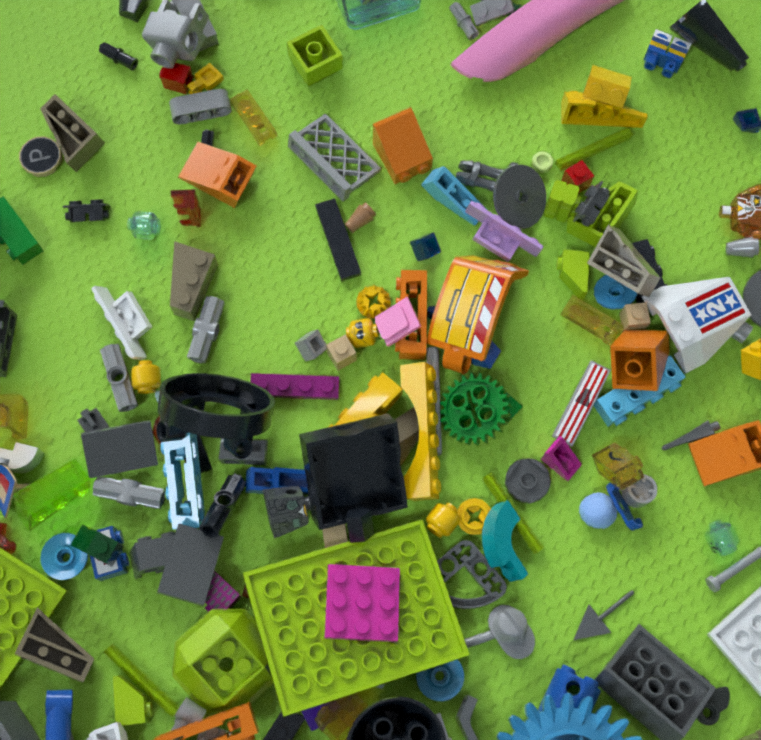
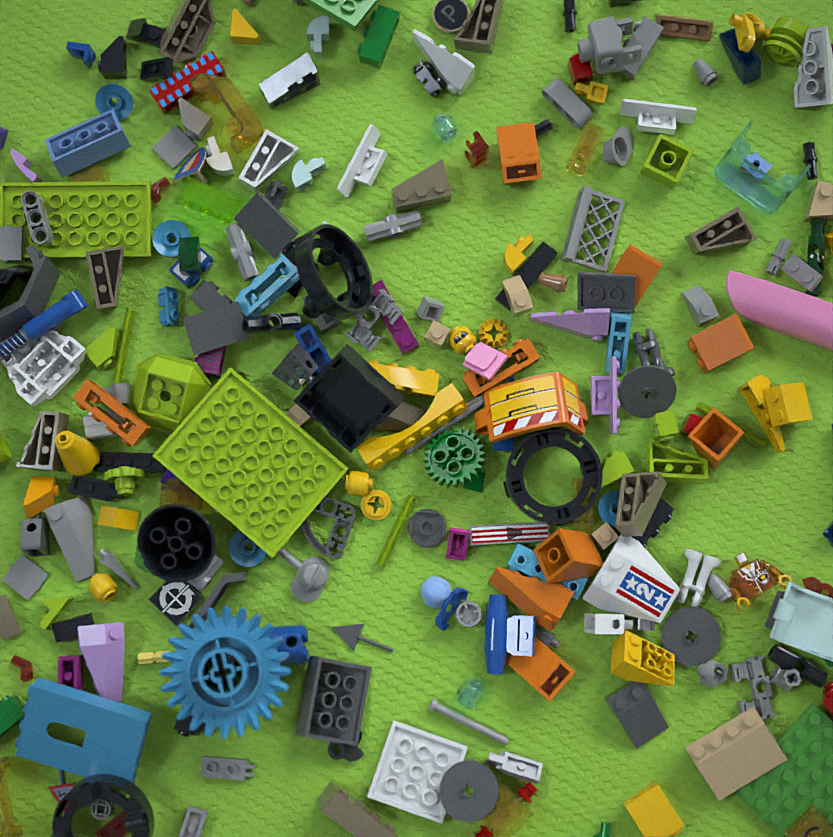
camera: 60 degrees right, 10 degrees up
light grey piece [100,344,138,412] -> none
yellow head [131,360,161,394] -> none
dark pink plate [324,564,400,642] -> none
black piece [346,506,374,543] -> none
slope [410,232,441,261] -> none
teal arch [482,500,528,582] -> none
yellowish green tile [531,151,553,173] -> none
dark grey hinge [573,181,610,227] -> none
clear yellow brick [592,442,644,490] -> none
none -> dark azure hinge [158,286,179,327]
none -> white wedge [238,129,299,192]
none -> light aqua brick [292,157,327,193]
none -> light grey piece [345,289,404,353]
none -> white wedge [412,29,475,96]
none -> blue plate [484,594,536,674]
none -> orange wedge [489,567,574,631]
none -> tan slope [501,275,533,317]
none -> black piece [503,428,603,527]
none -> yellow brick [504,234,534,275]
none -> lavender wedge [529,308,610,341]
none -> dark grey tile [577,271,636,313]
none -> white torso [584,613,633,634]
none -> light grey piece [602,127,634,166]
none -> white bracket [619,99,697,135]
none -> white piece [678,548,721,608]
none -> light grey slope [681,285,719,327]
none -> dark tan wedge [684,207,757,253]
none -> orange slope [687,313,754,373]
none -> orange slope [688,407,744,470]

